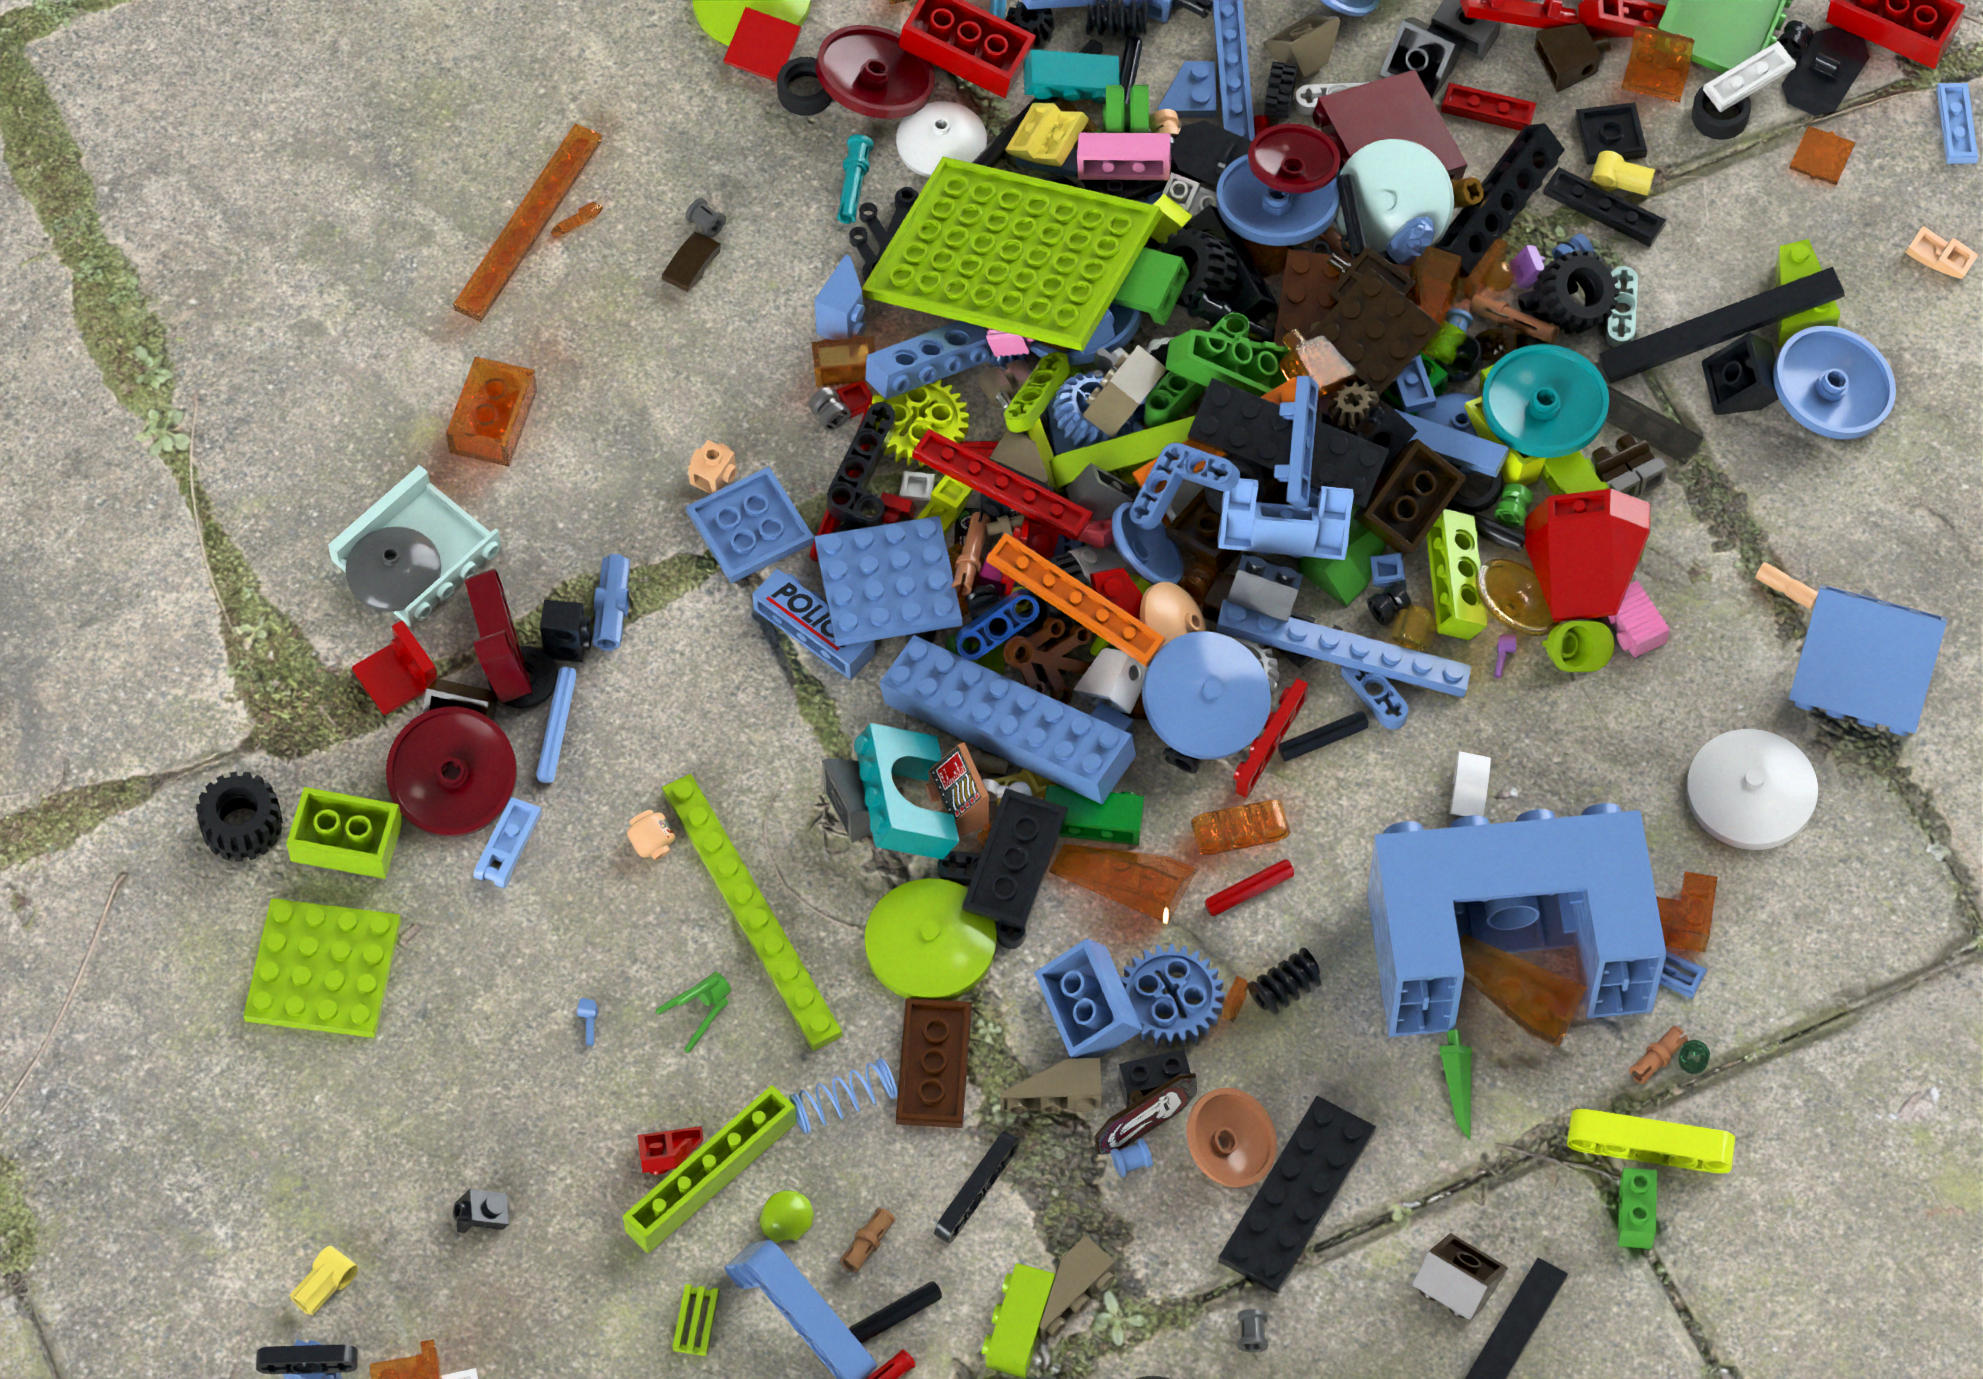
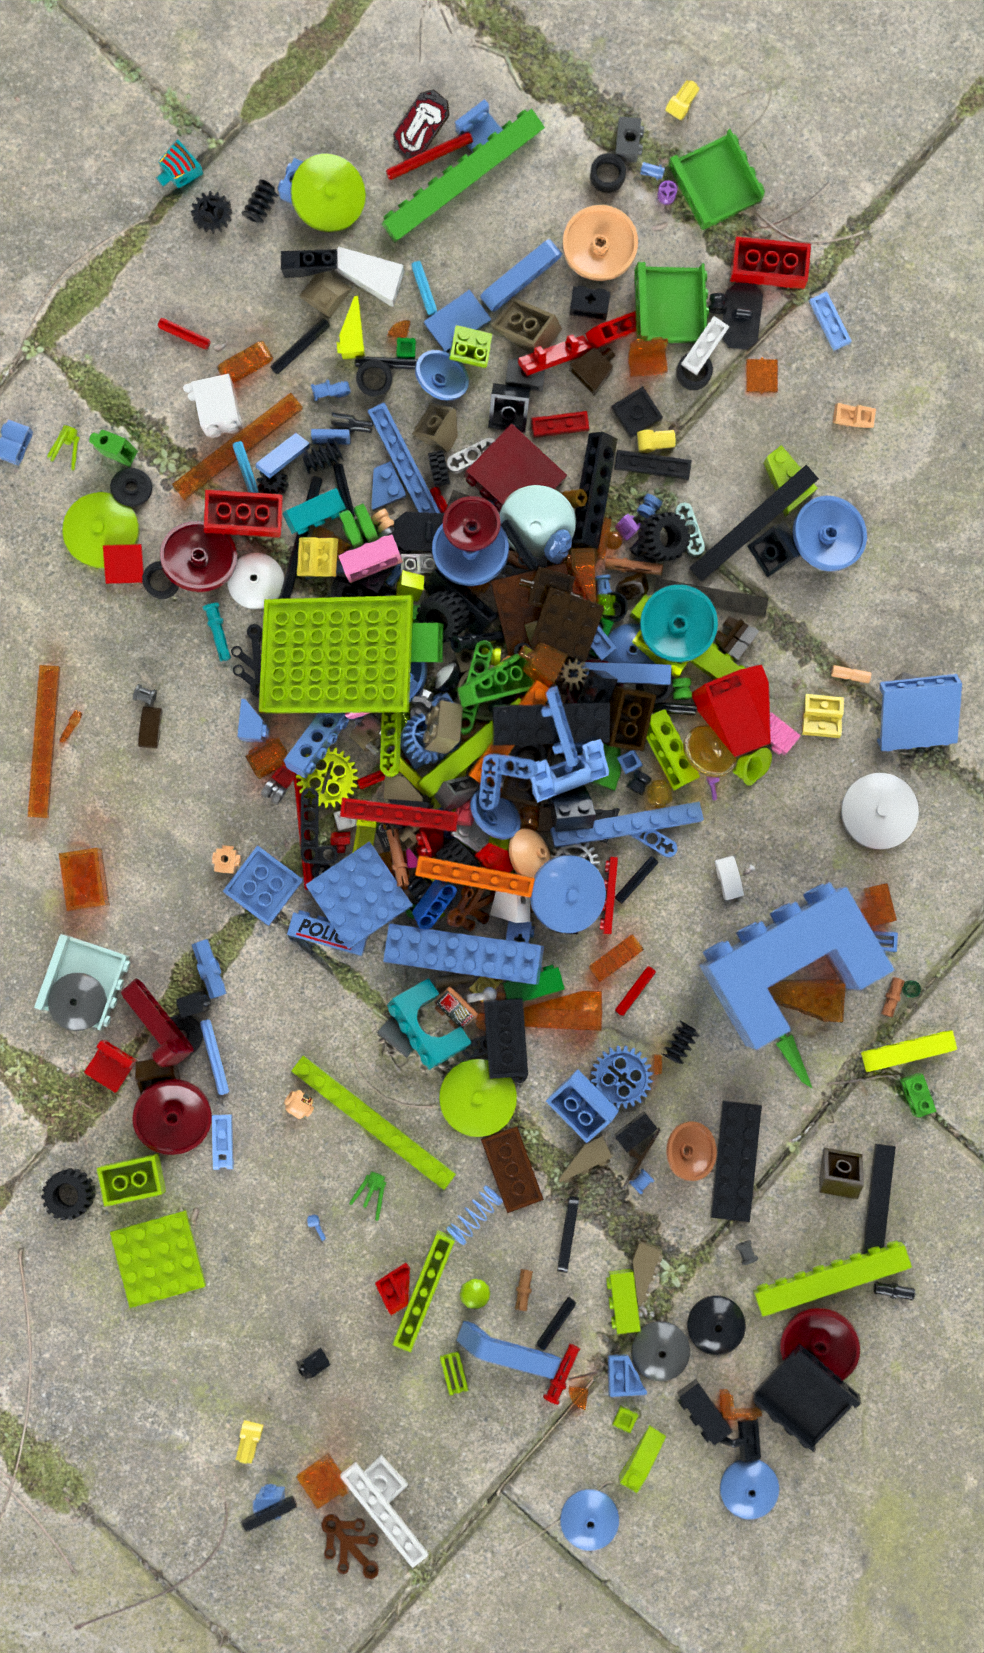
camera: 25 degrees left, 25 degrees up
none -> light yellow slope [802,694,844,738]

